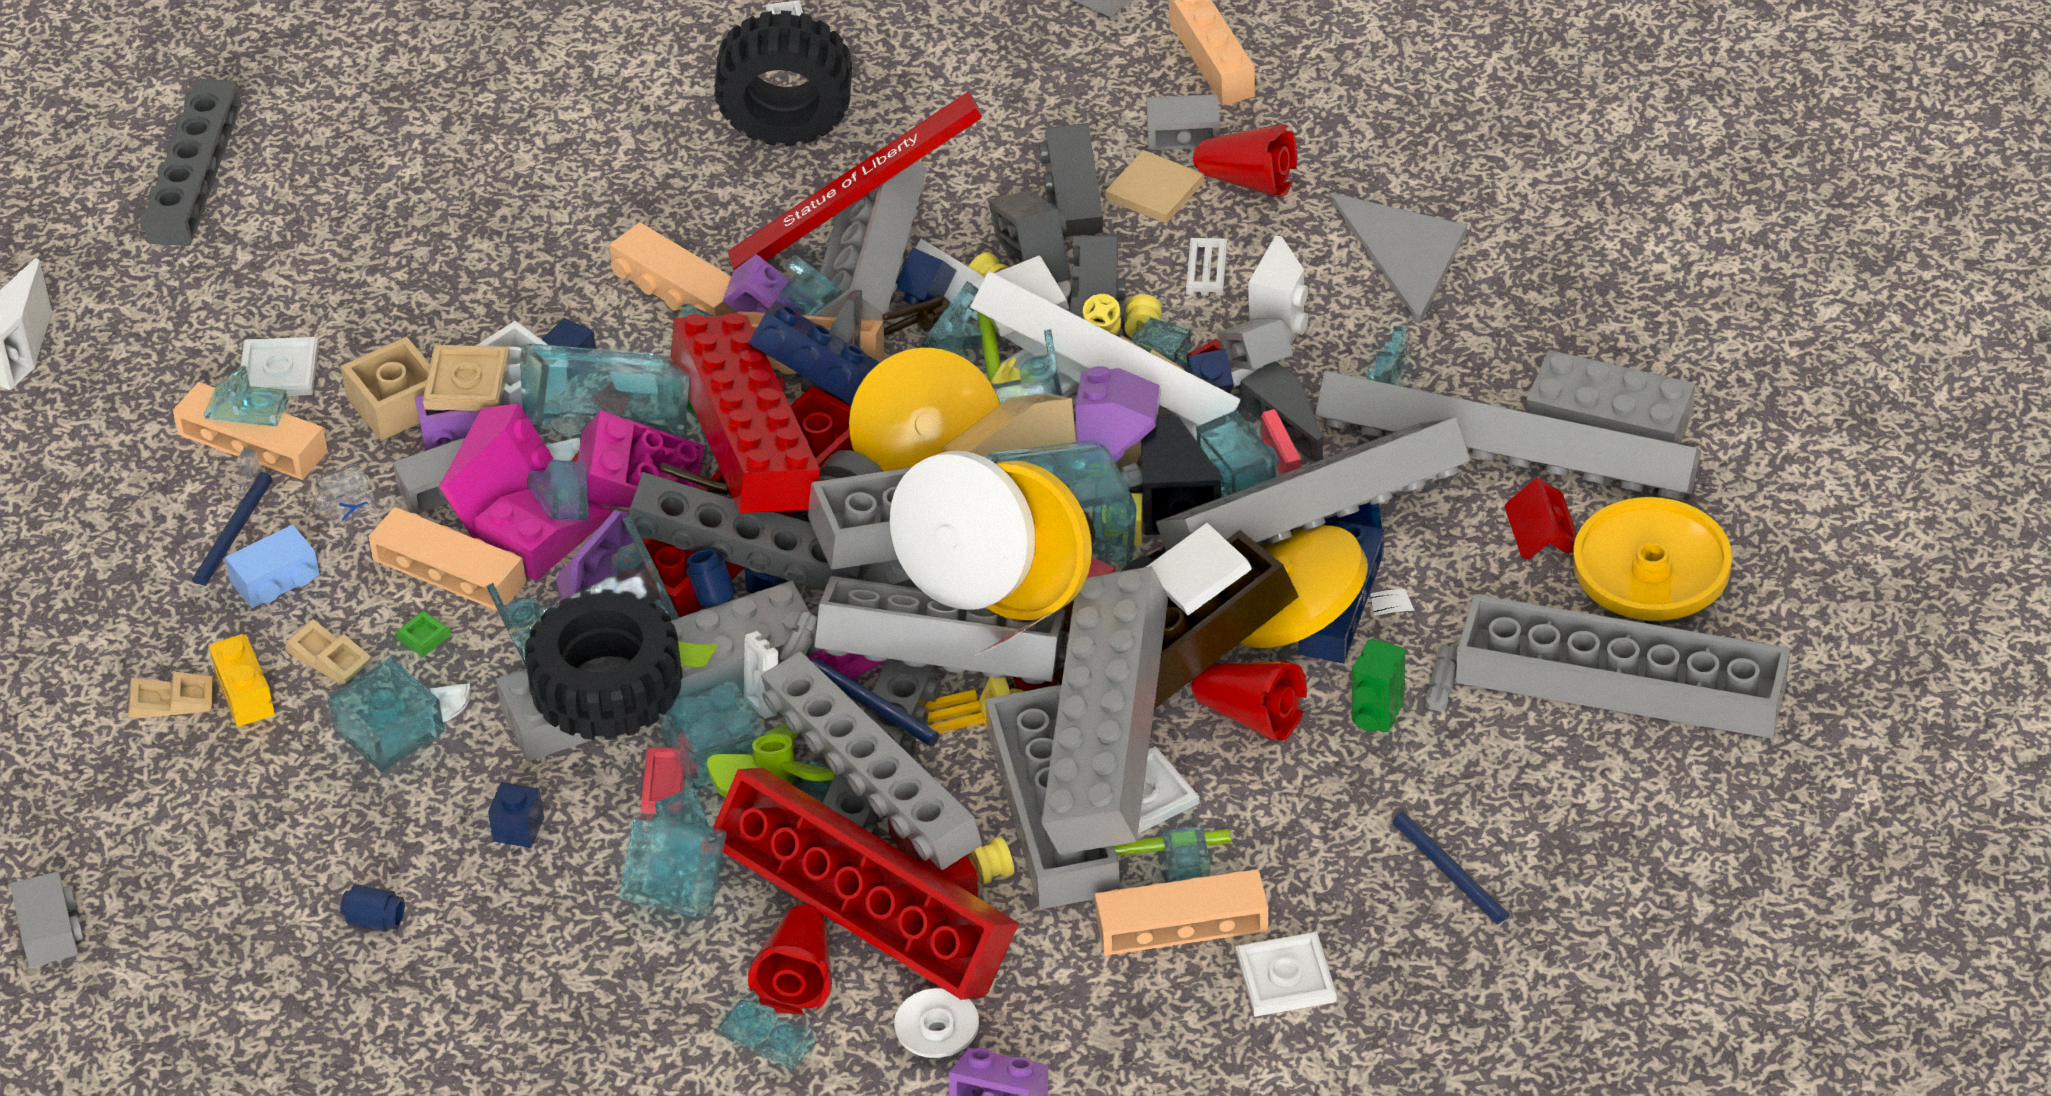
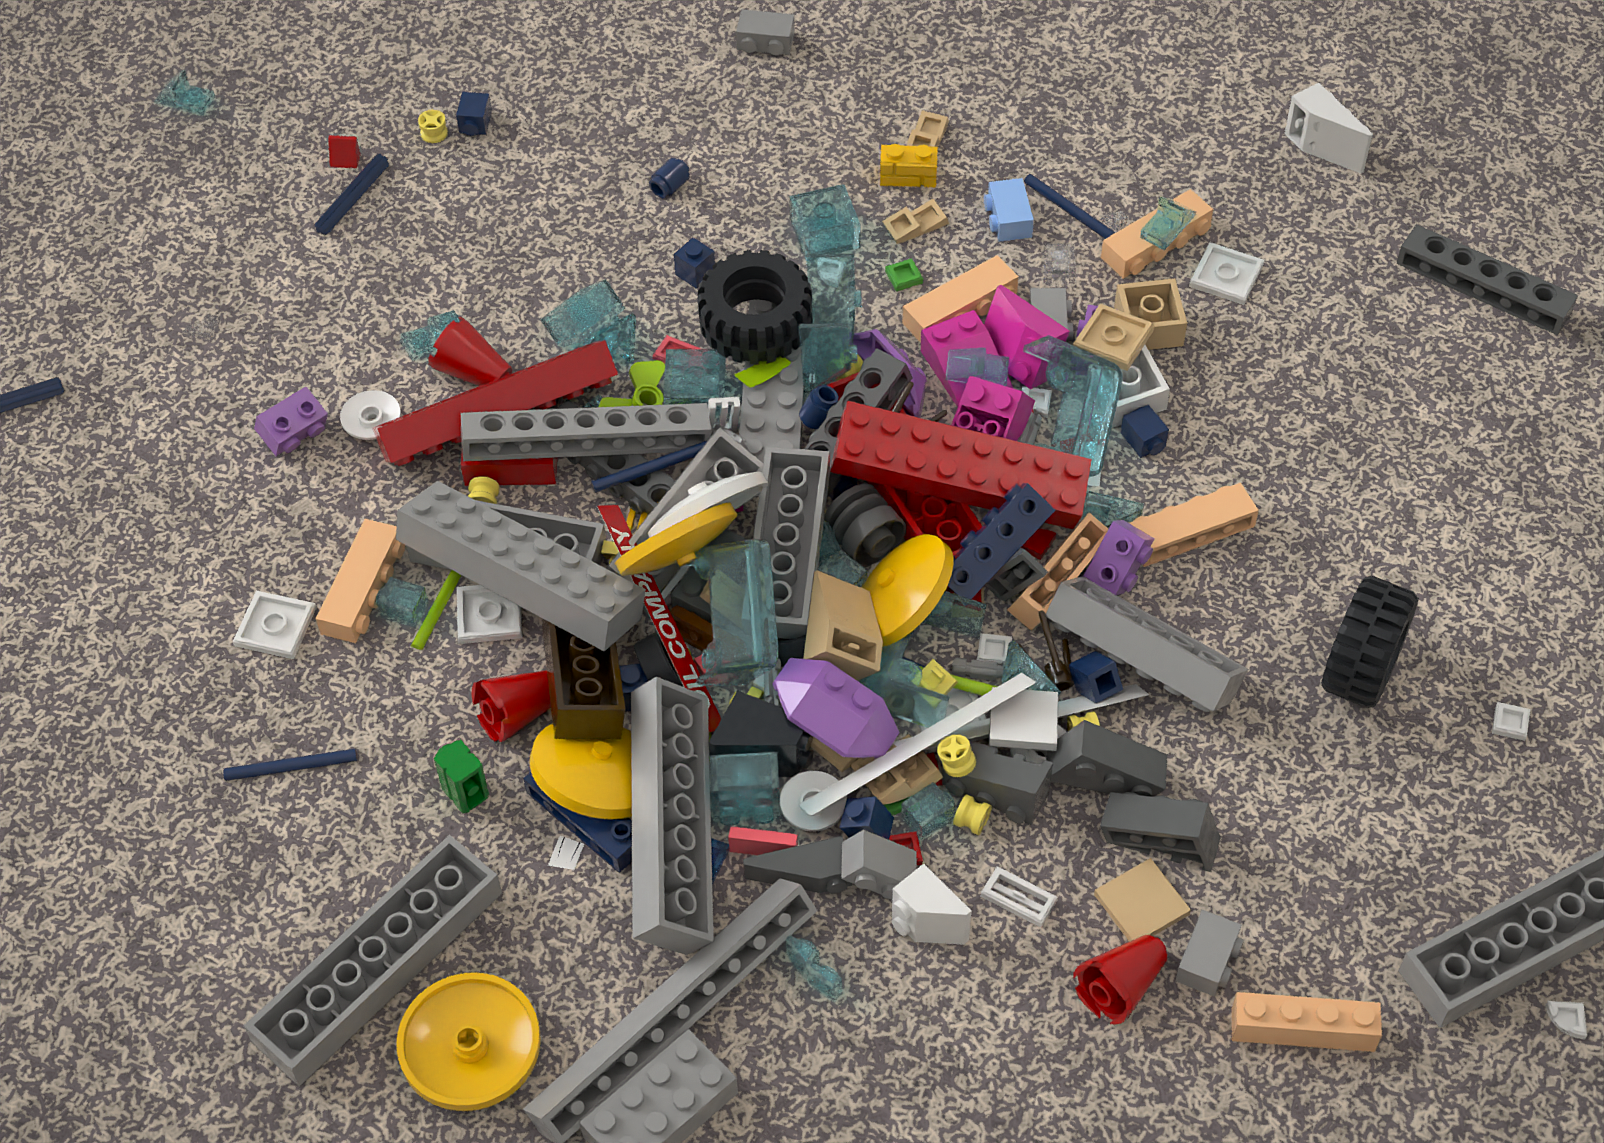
camera: 115 degrees right, 10 degrees up
red tile [727,91,982,270] -> none
clear light blue slope [779,254,842,316] -> none
white tile [1146,523,1252,615] -> none
light grey tile [1332,193,1467,324] -> none
light grey axle [1425,644,1458,711] -> none
red panel [1505,477,1577,559] -> none

